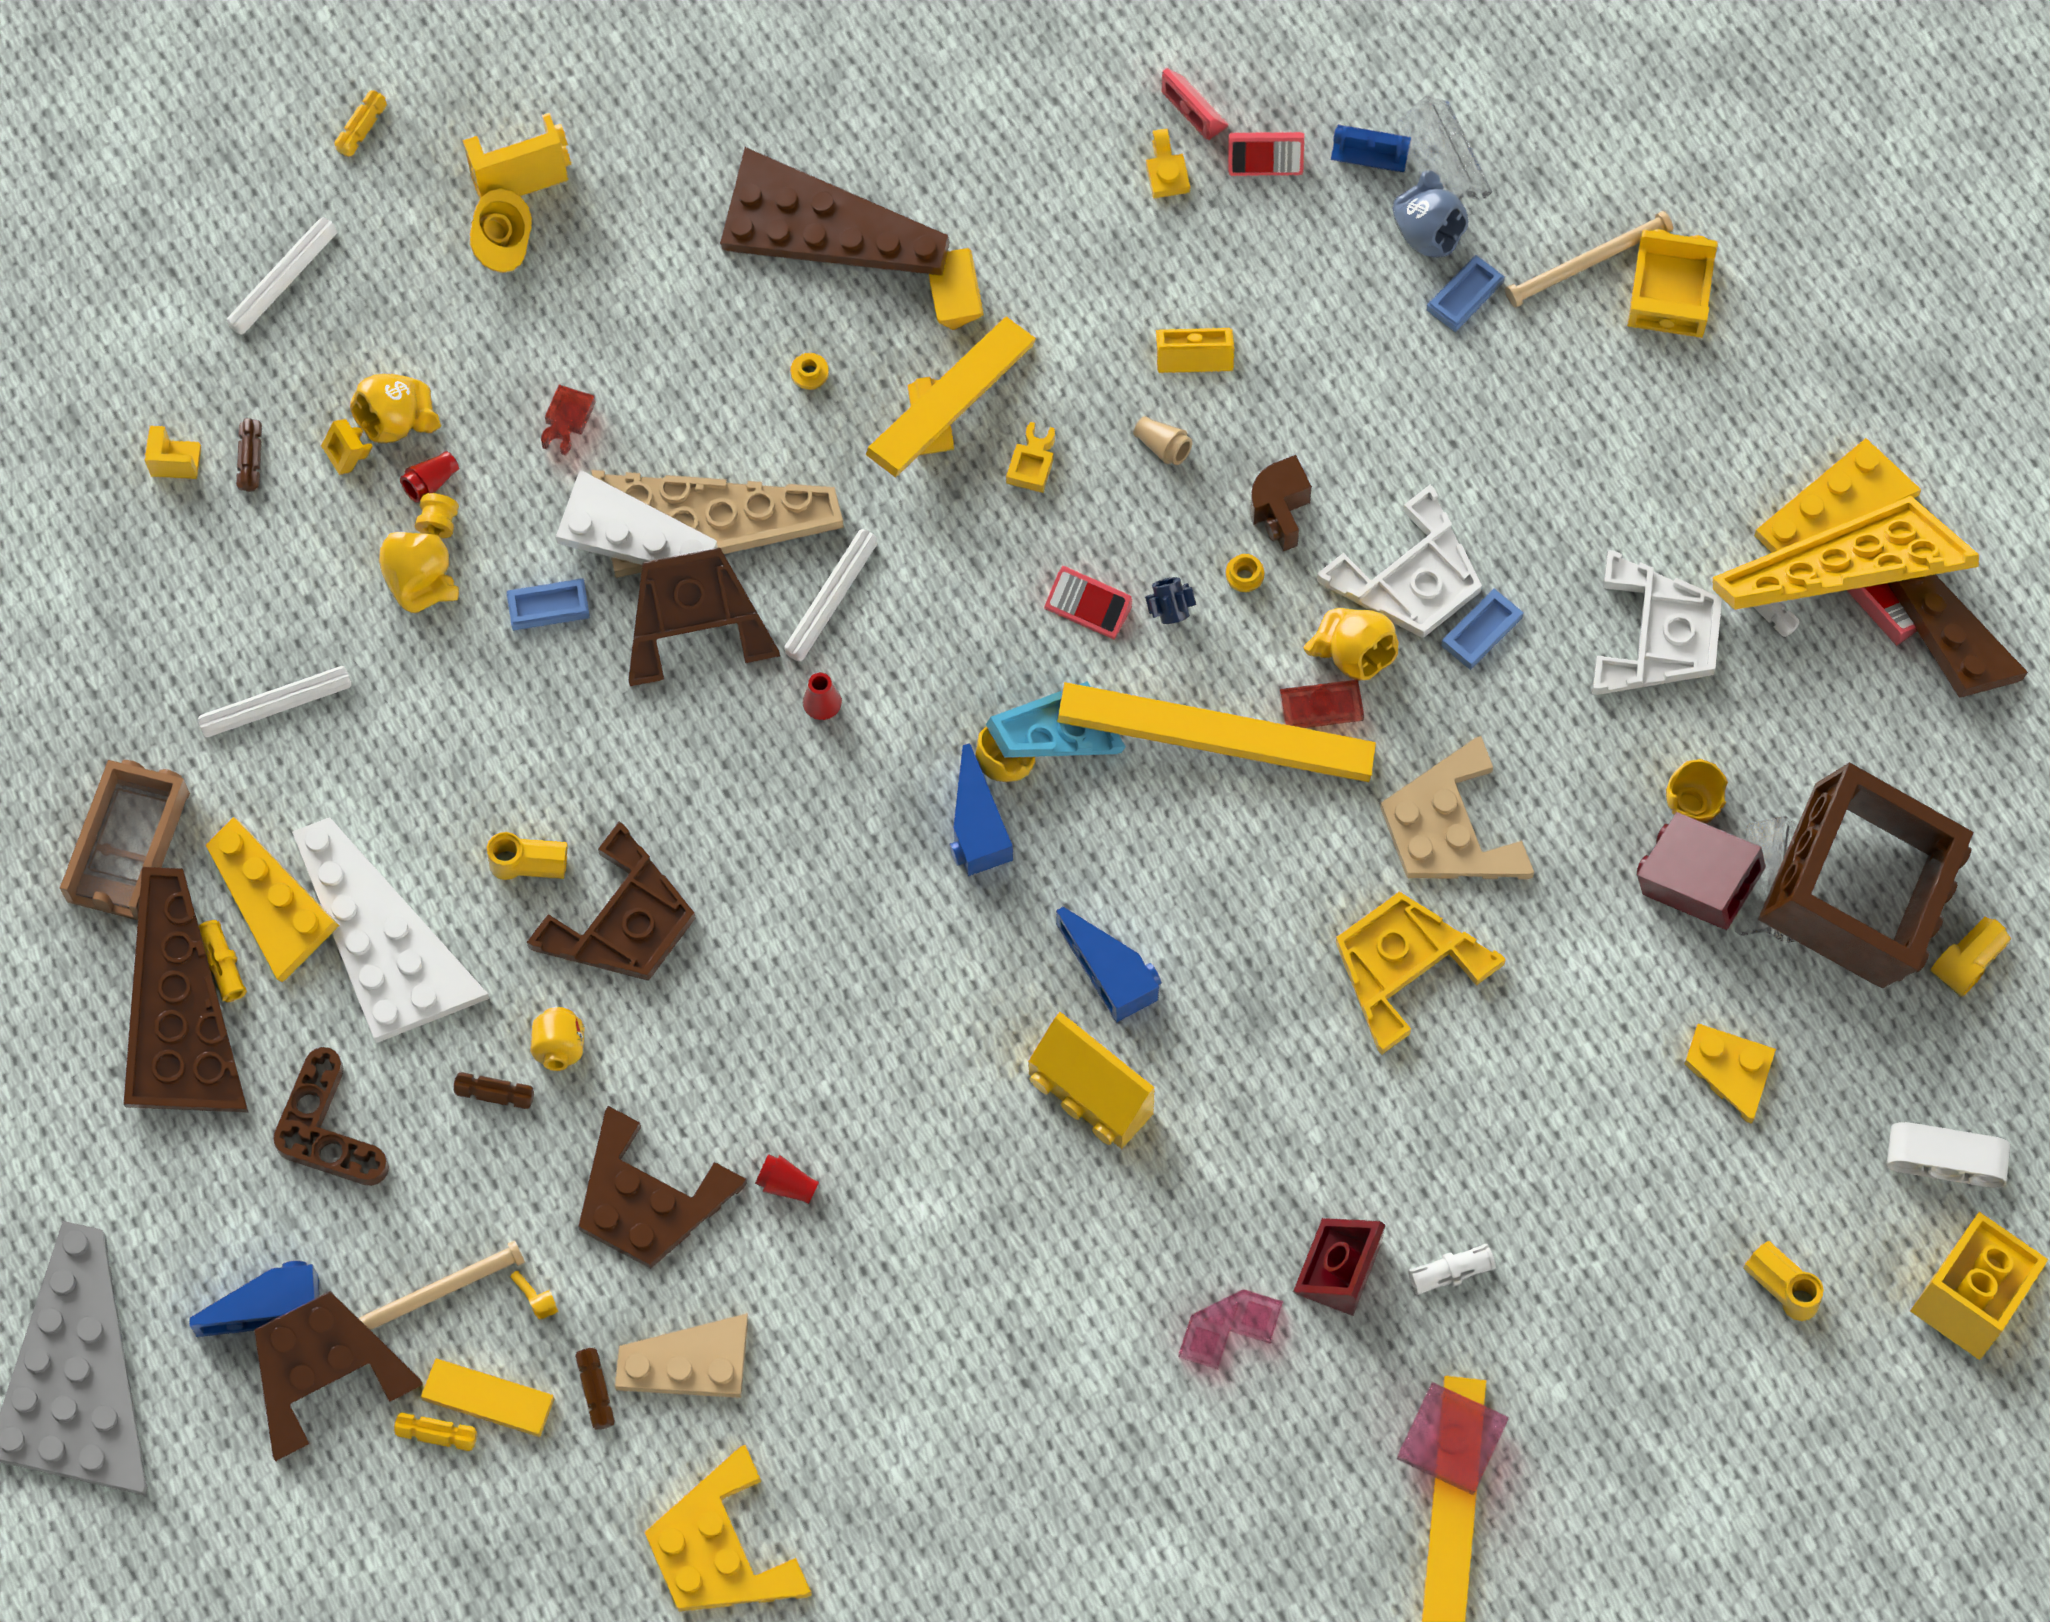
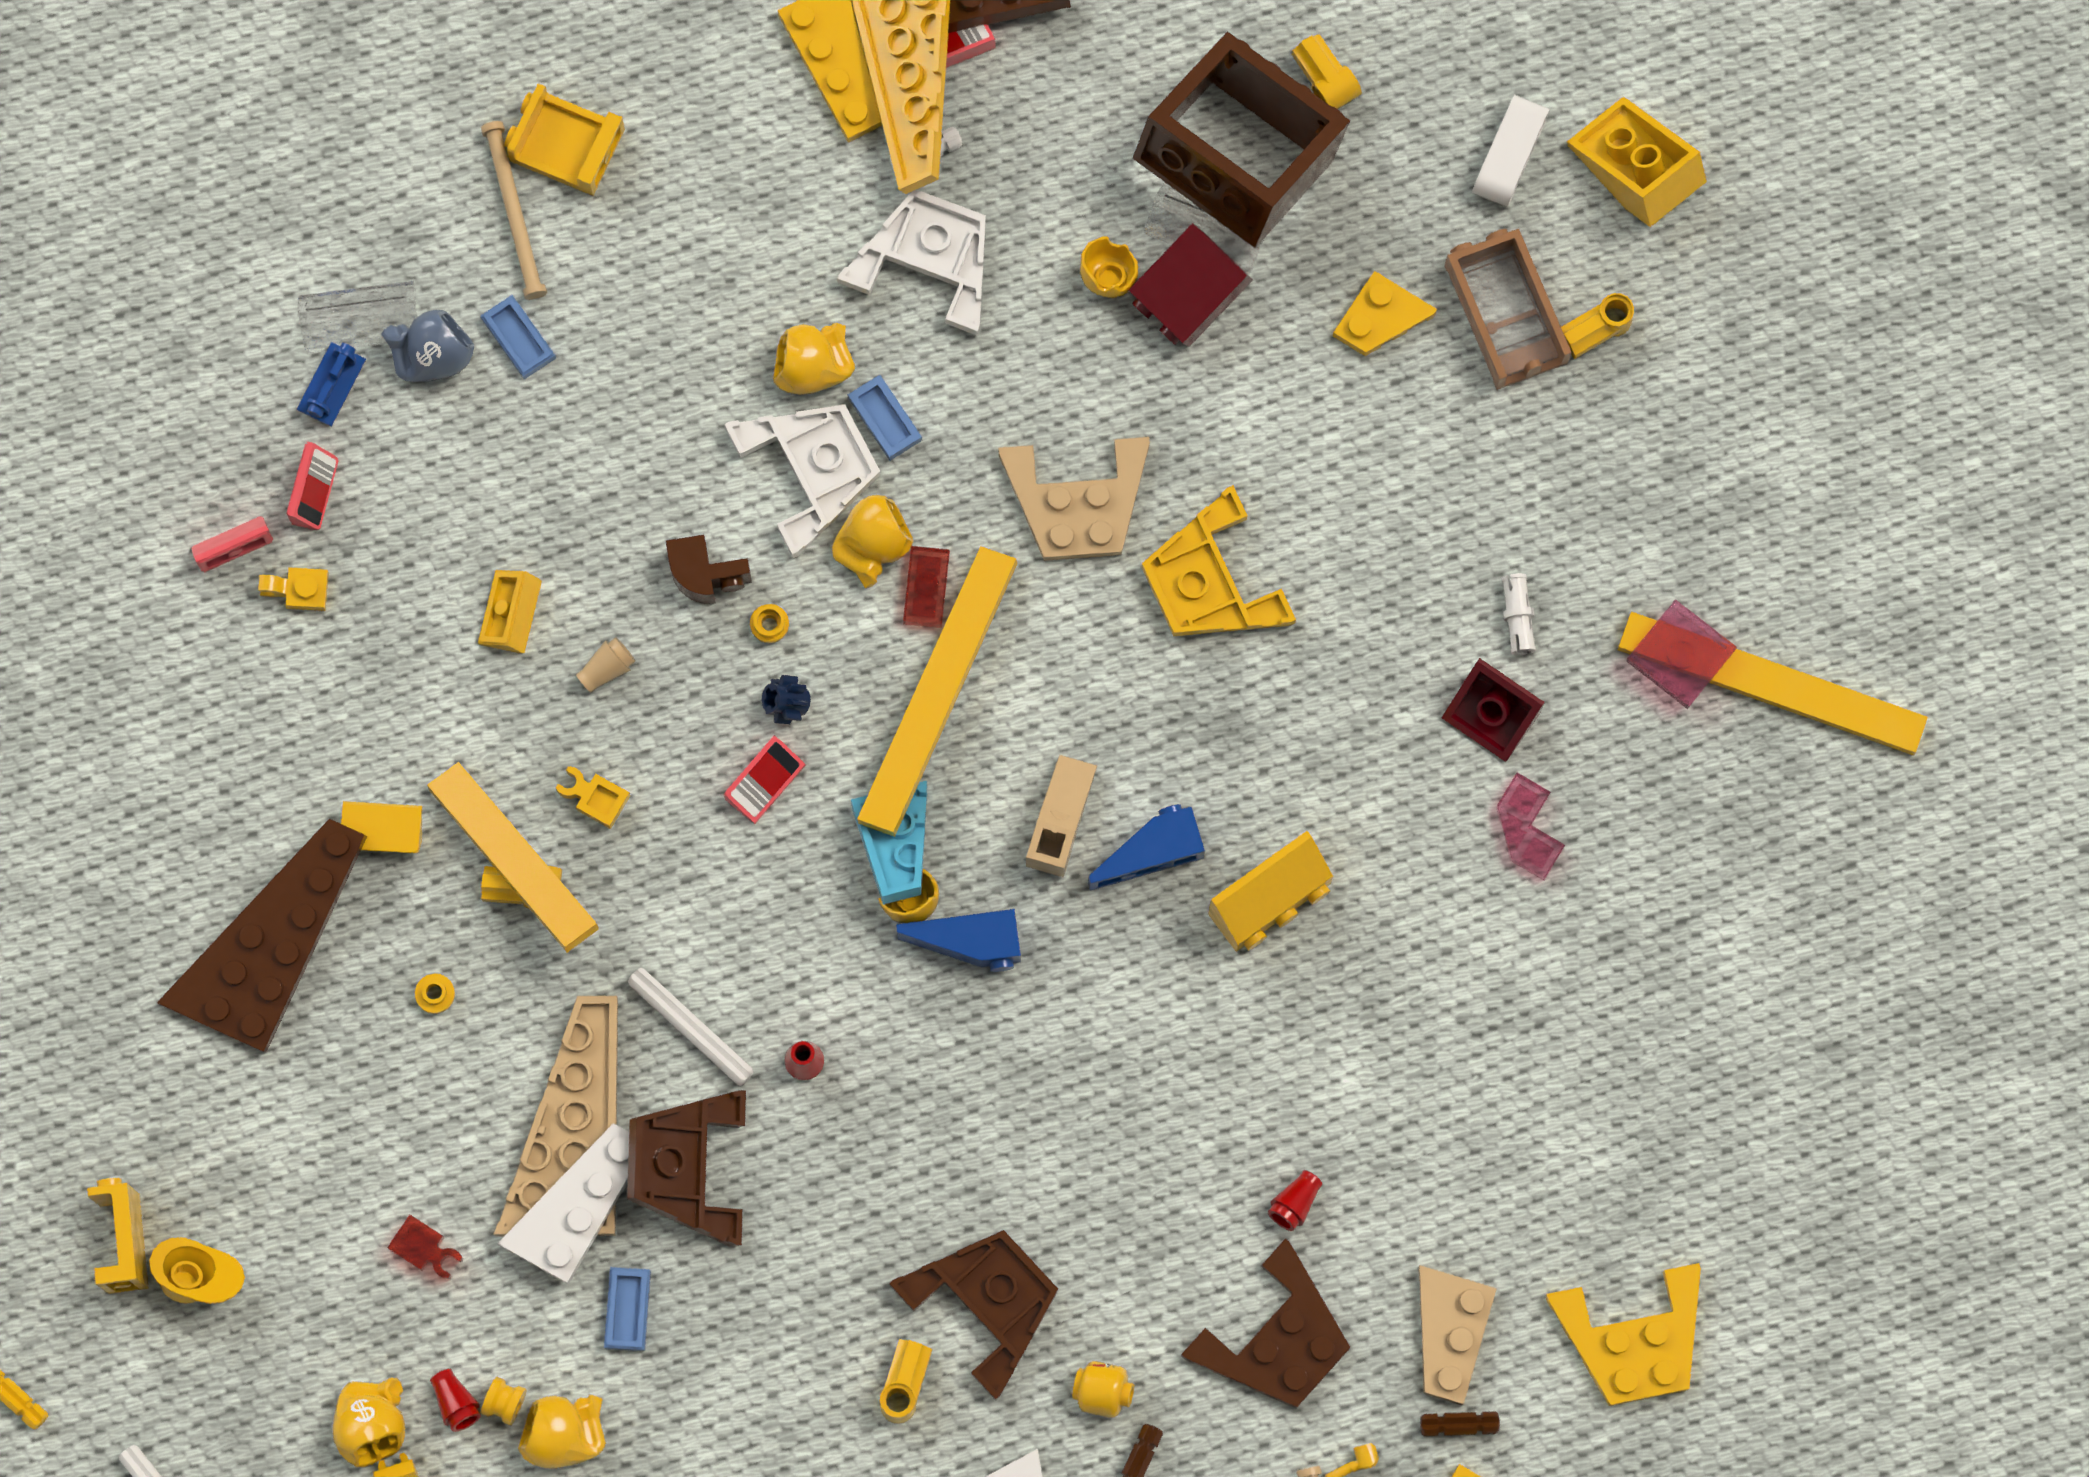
camera: 80 degrees left, 10 degrees up
none -> yellow piece [773,323,855,395]
none -> tan slope [1026,755,1097,878]
none -> door [1444,228,1572,390]

